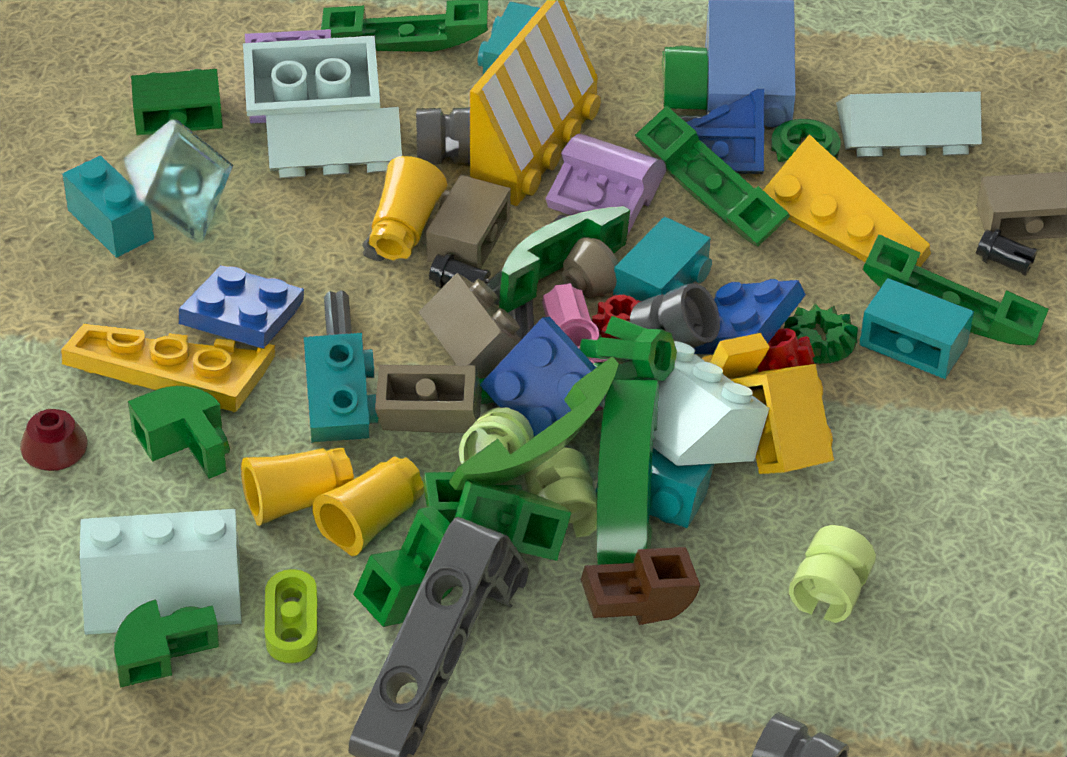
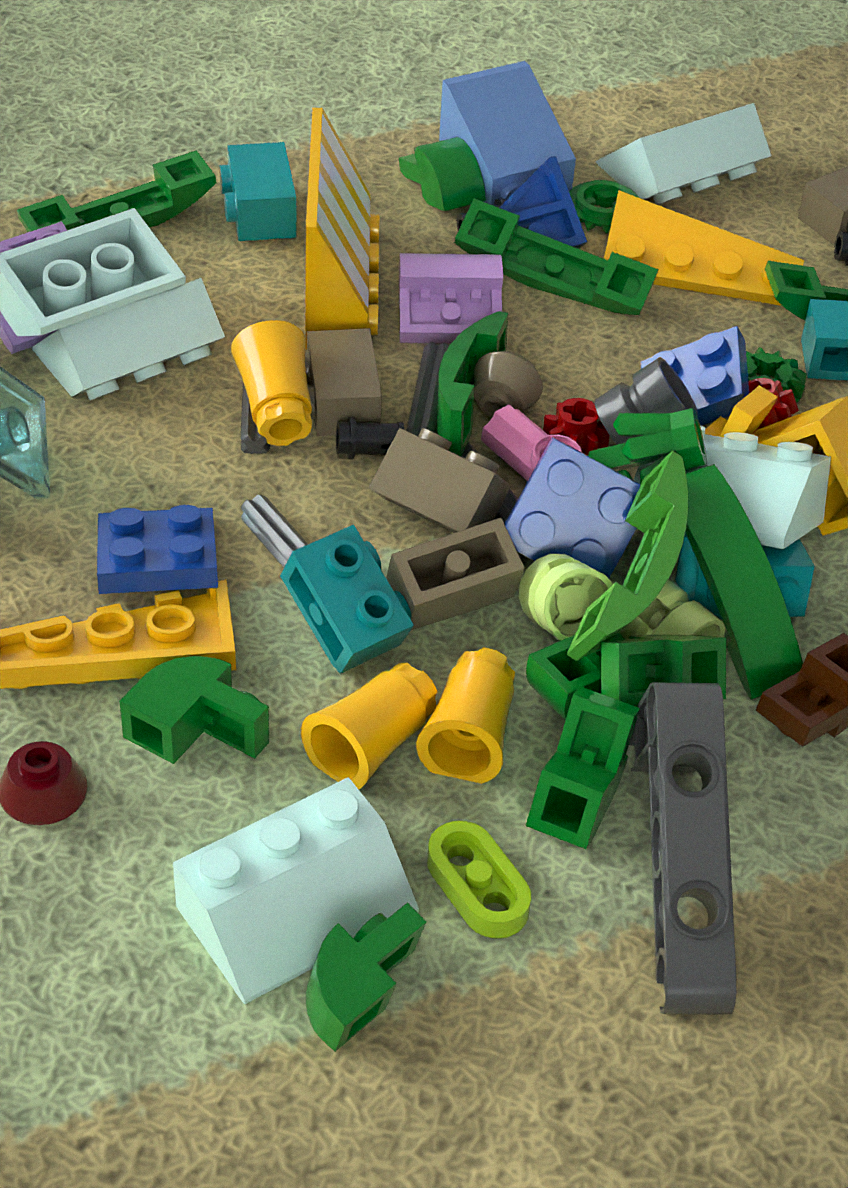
camera: 30 degrees left, 0 degrees up
dark grey wheel [416,107,470,165] -> none
teal brick [613,216,712,301] -> none

